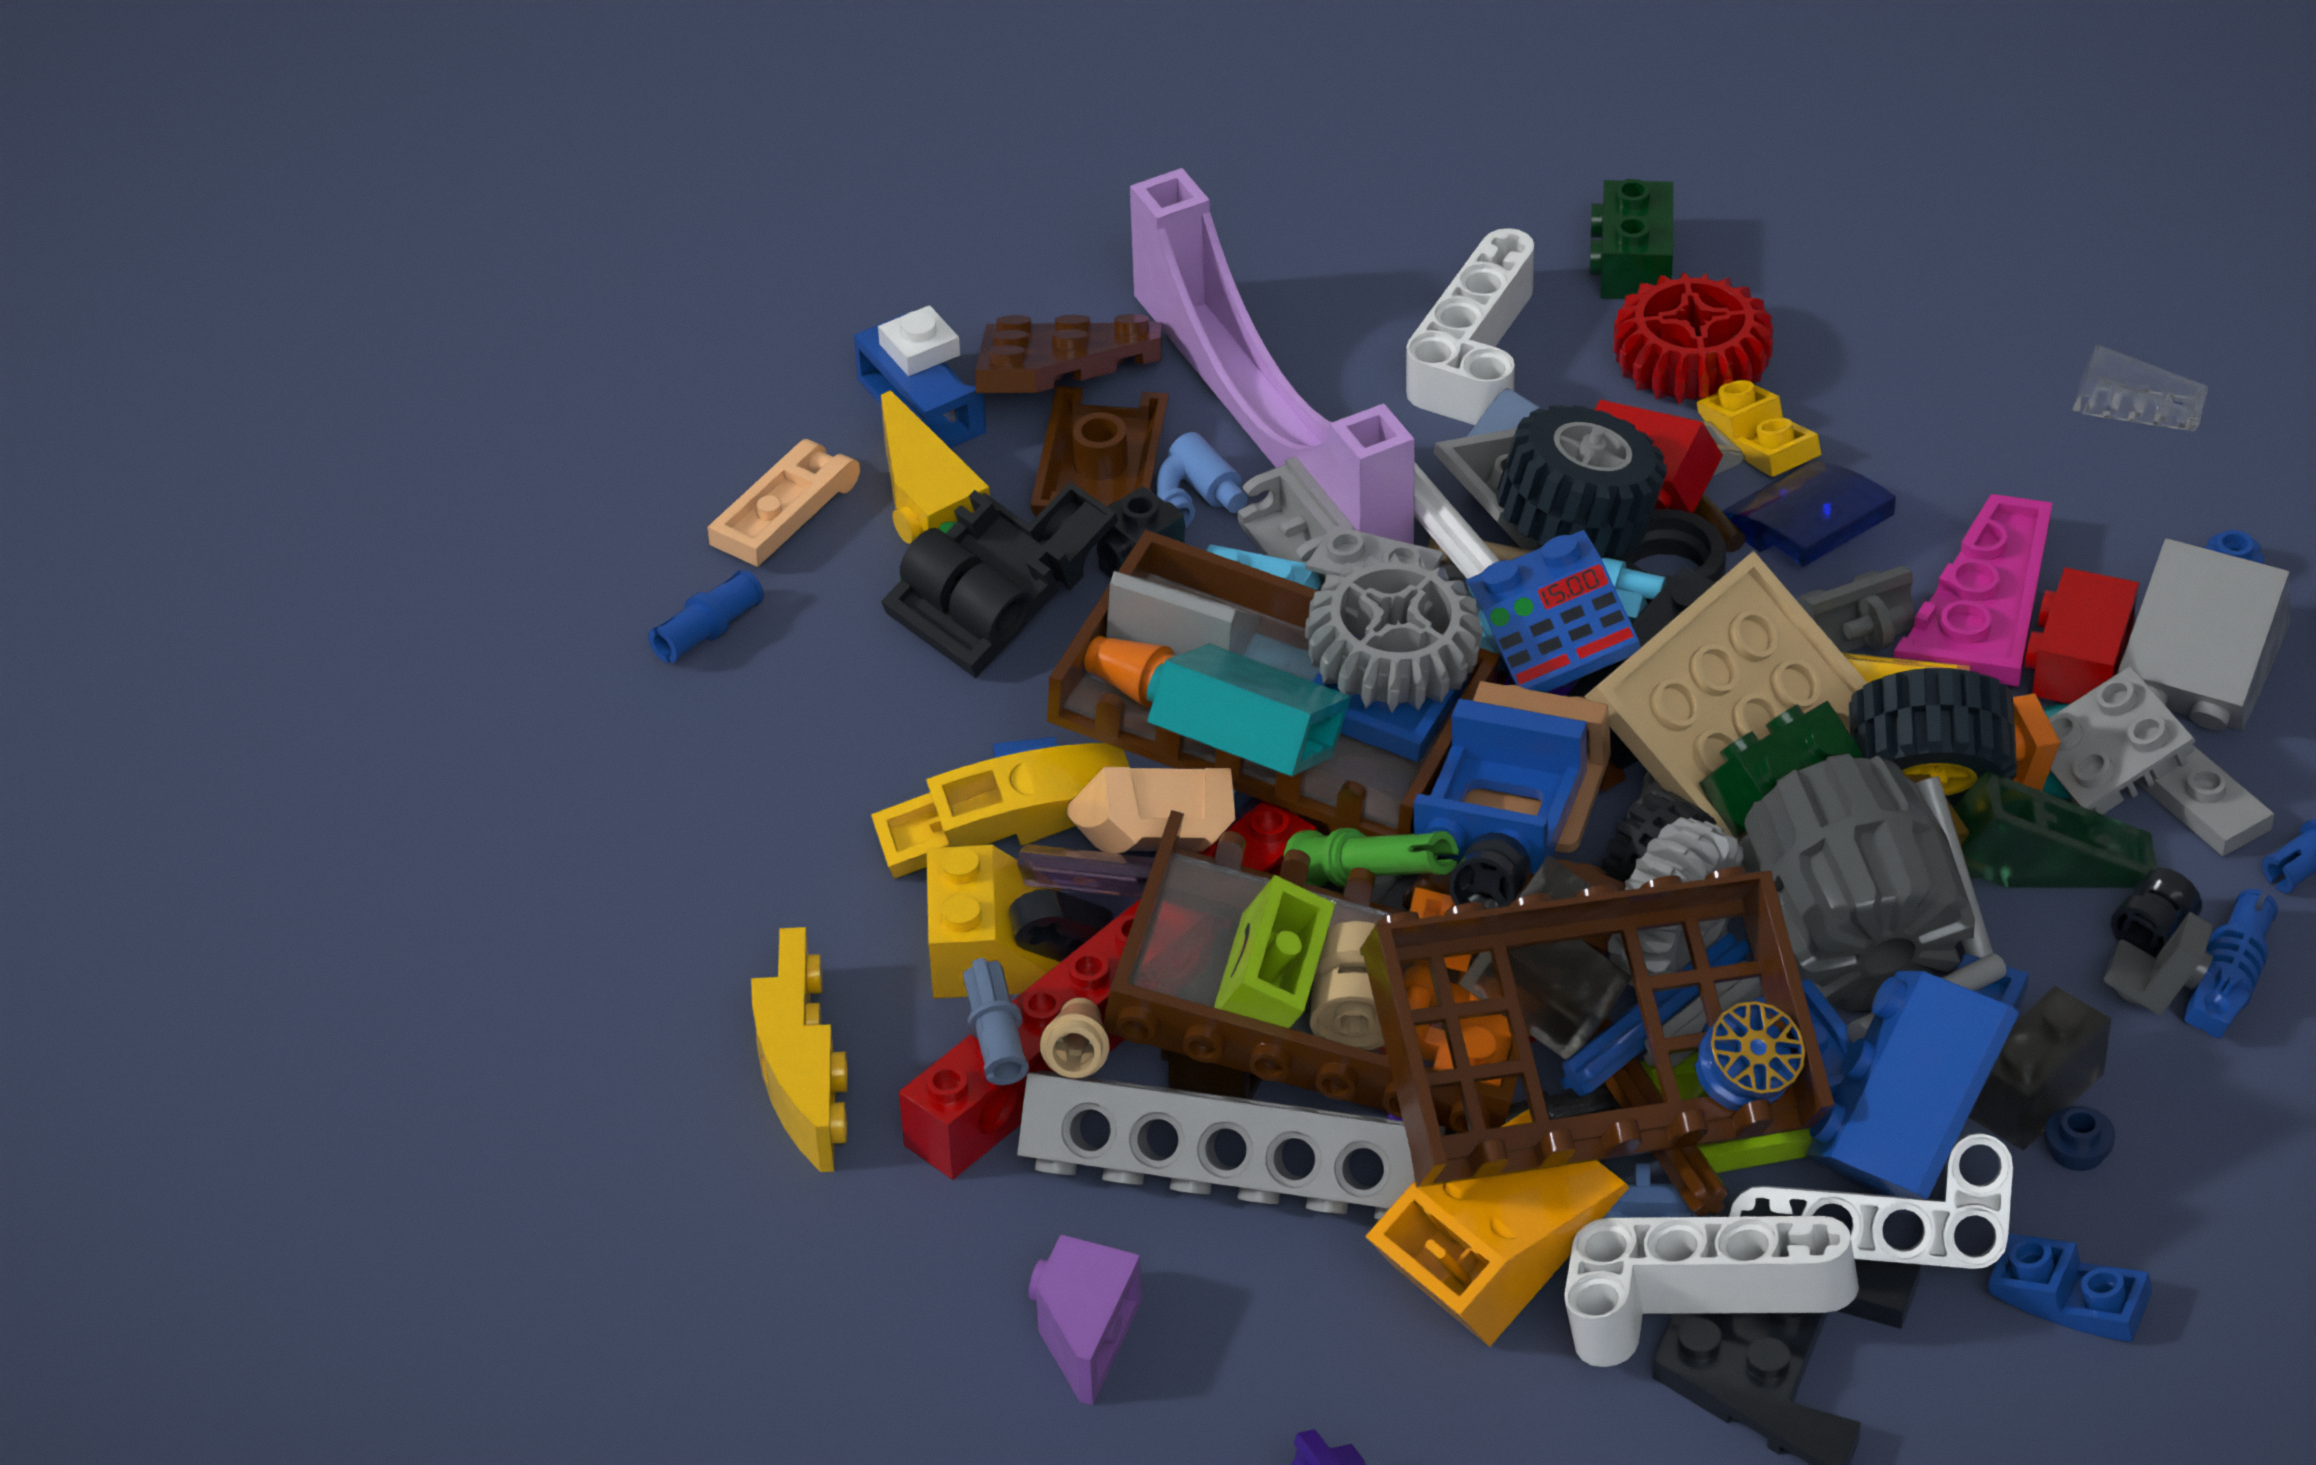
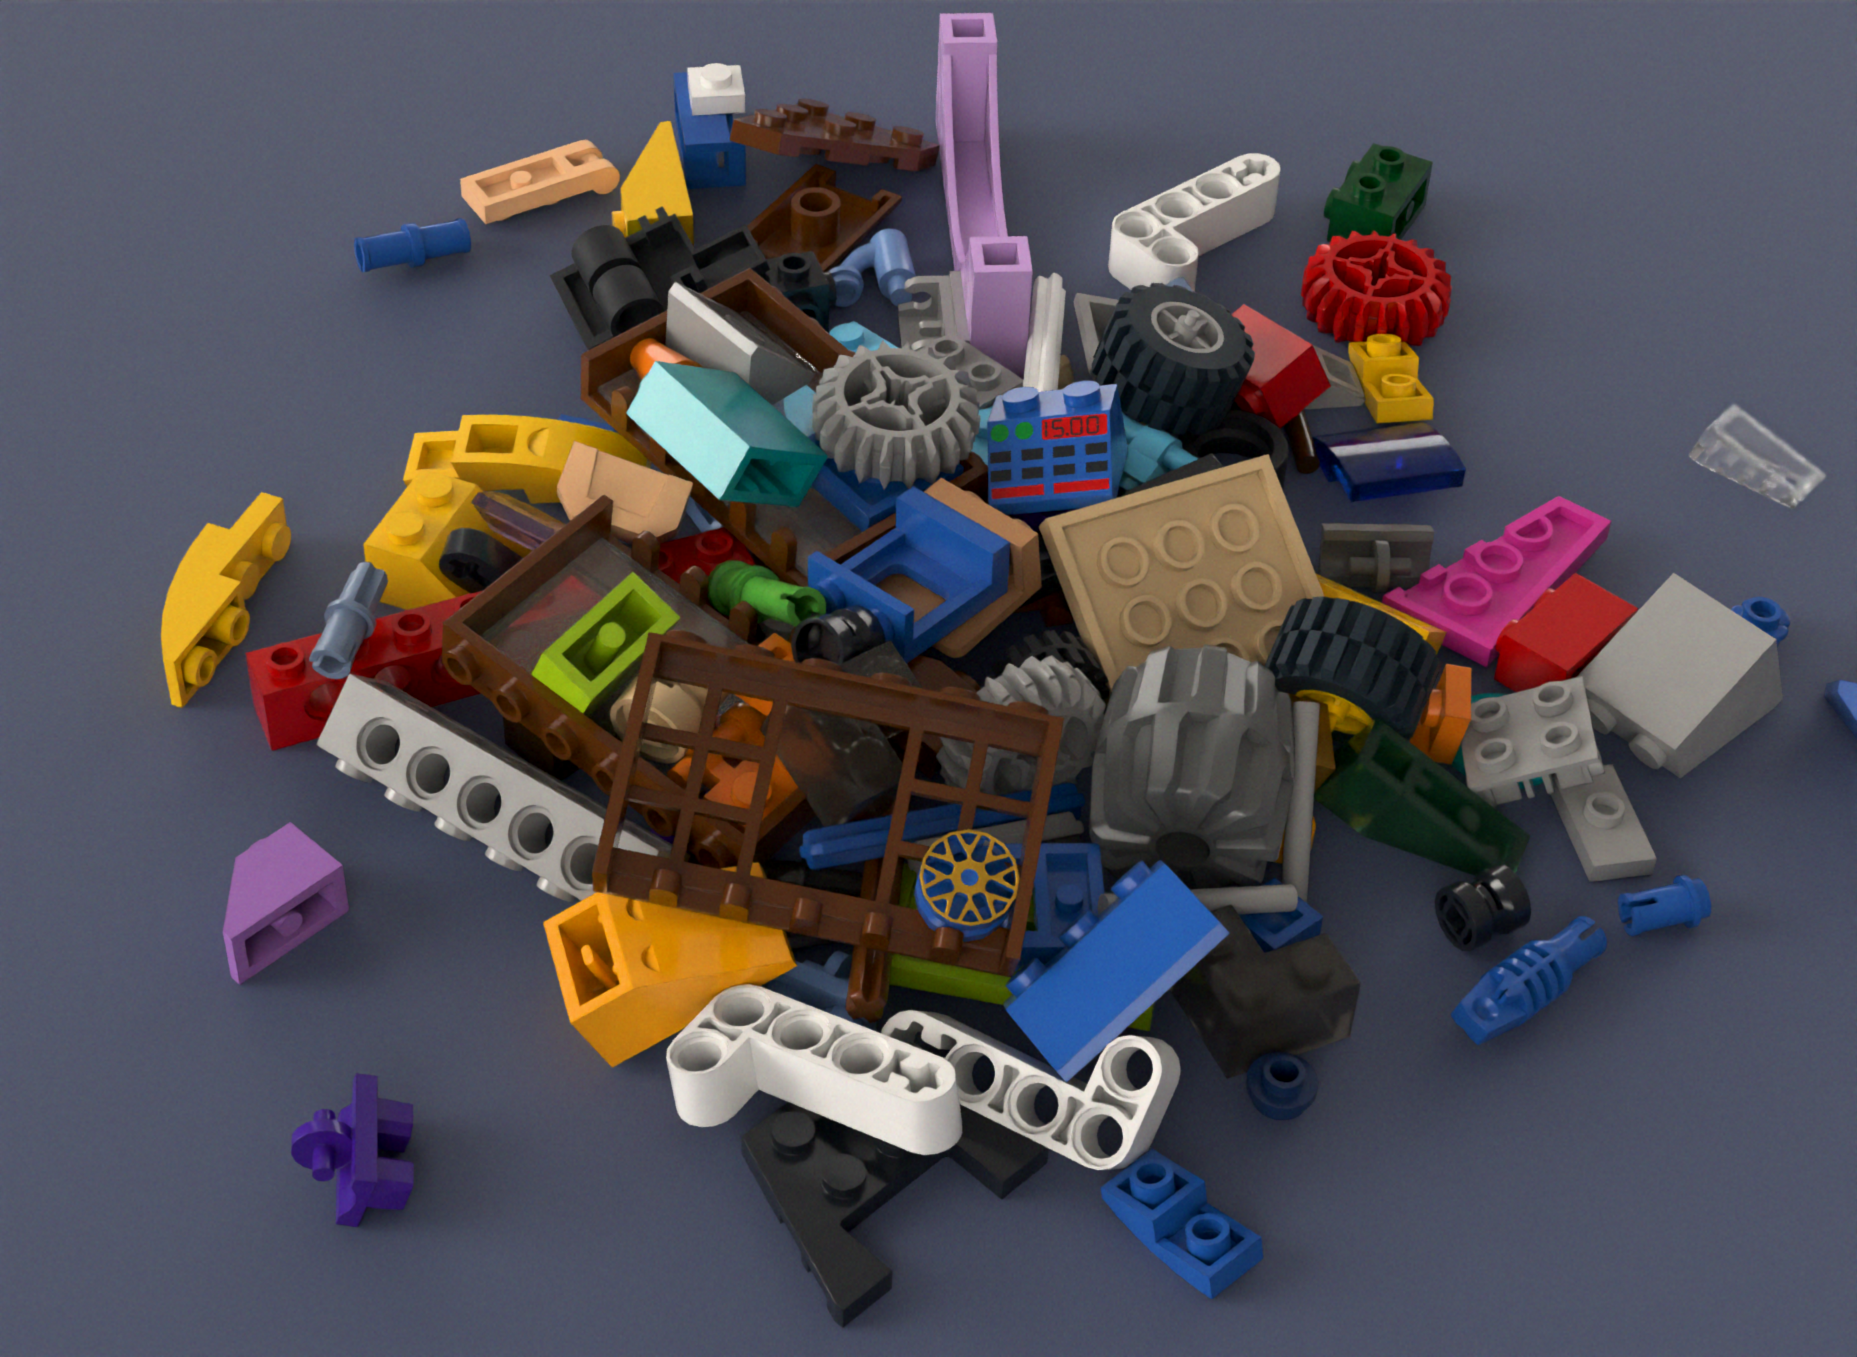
camera: 20 degrees right, 0 degrees up
tan cone [1040,998,1109,1078] -> none
dark green brick [1699,700,1862,838] -> none
dark grey bracket [2103,912,2213,1016] -> none

